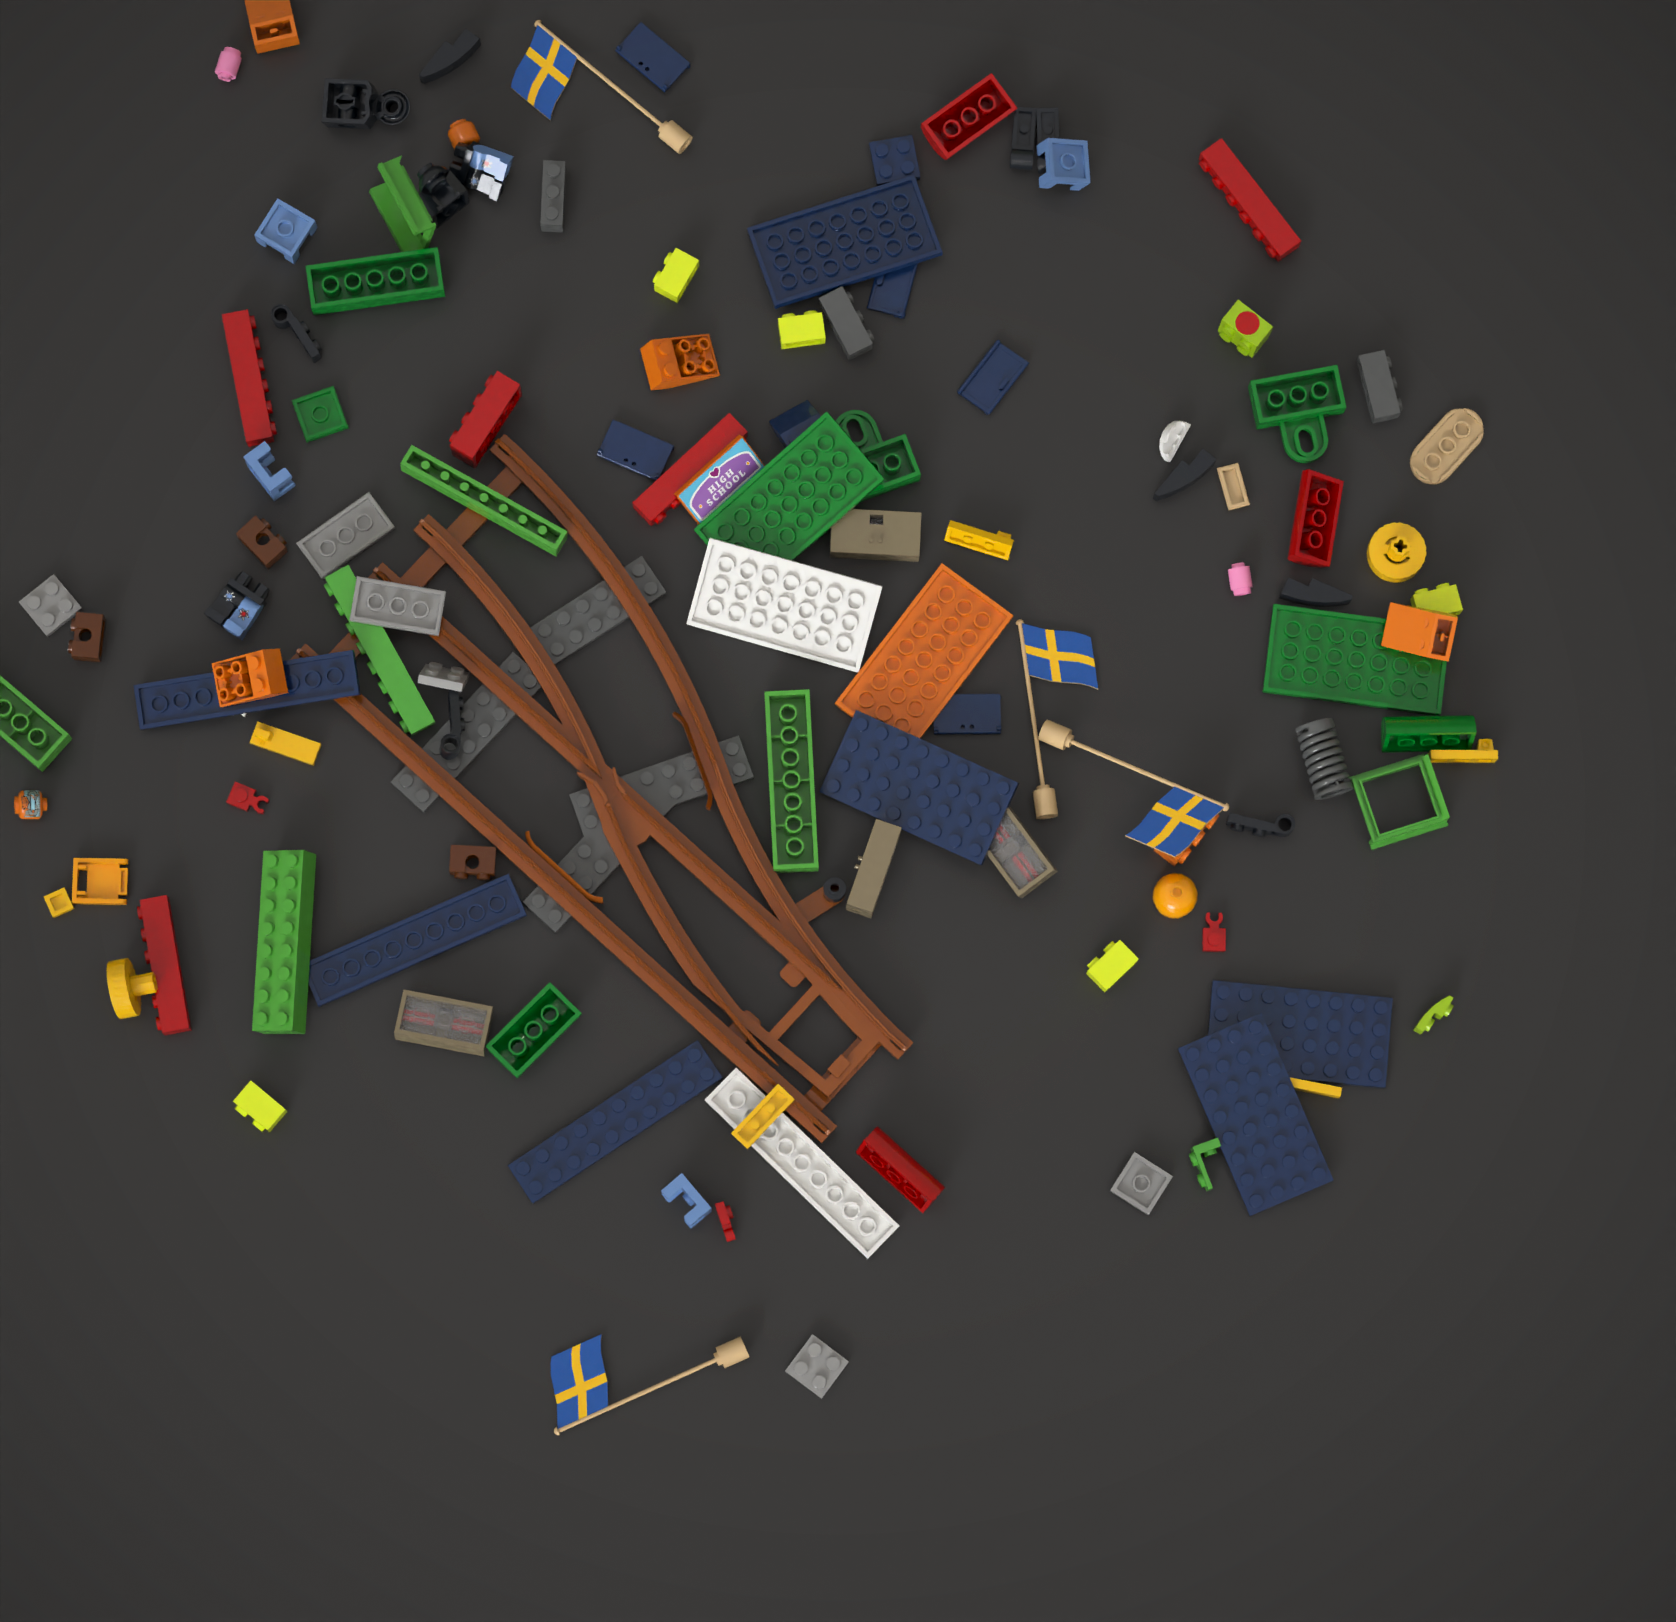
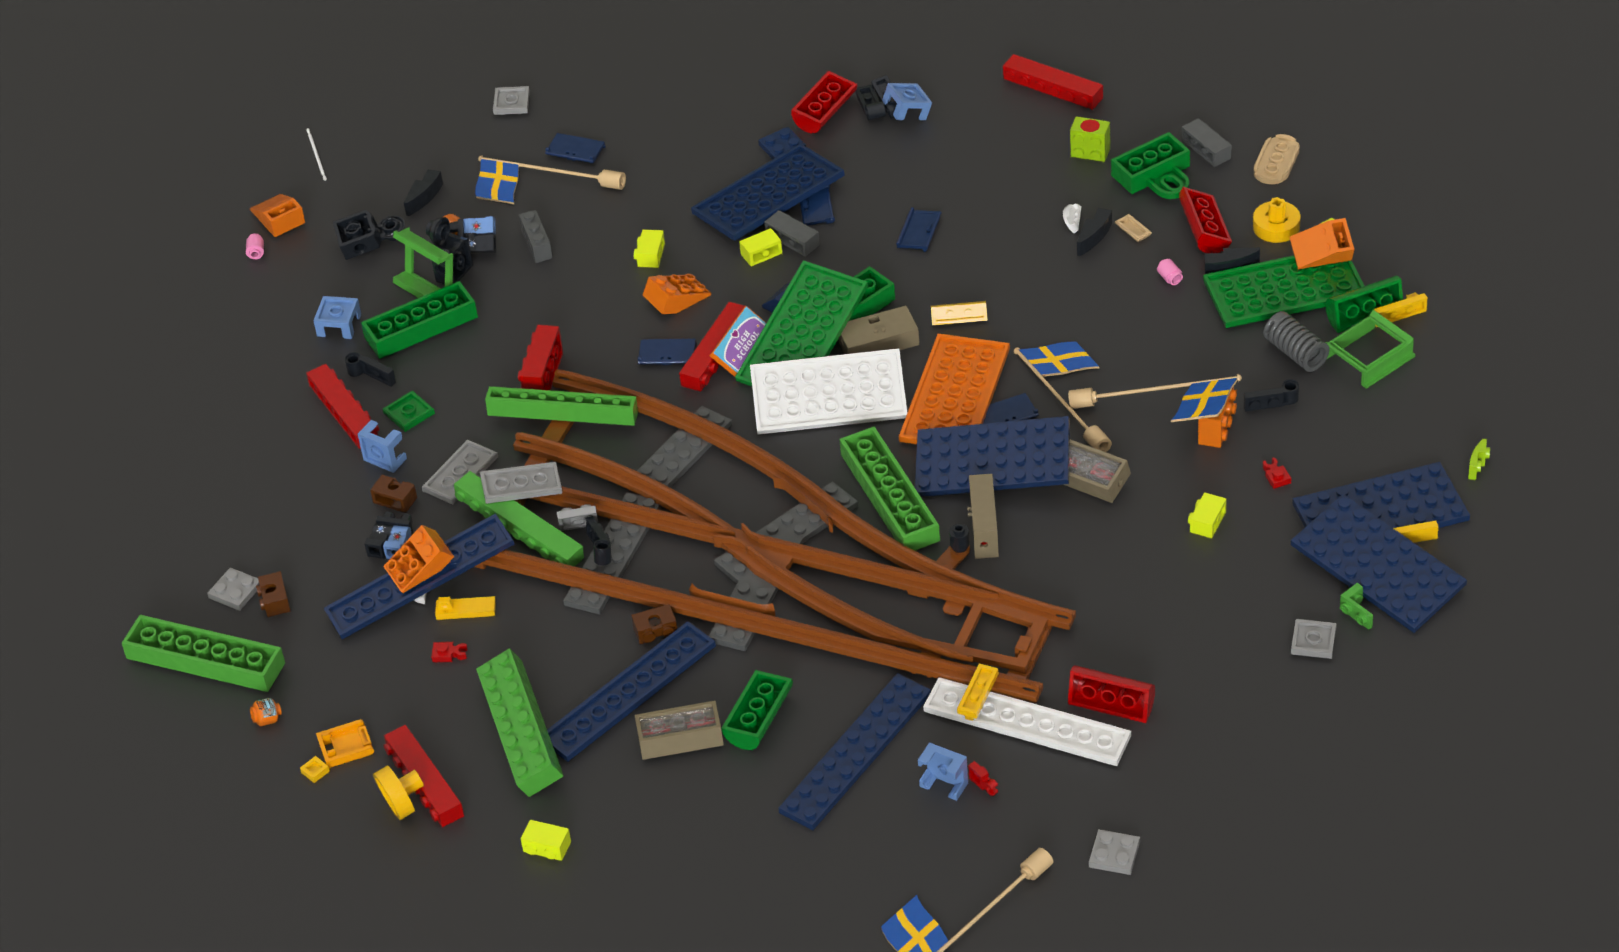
camera: 10 degrees left, 35 degrees down
light orange cylinder [1152,873,1198,919] -> none

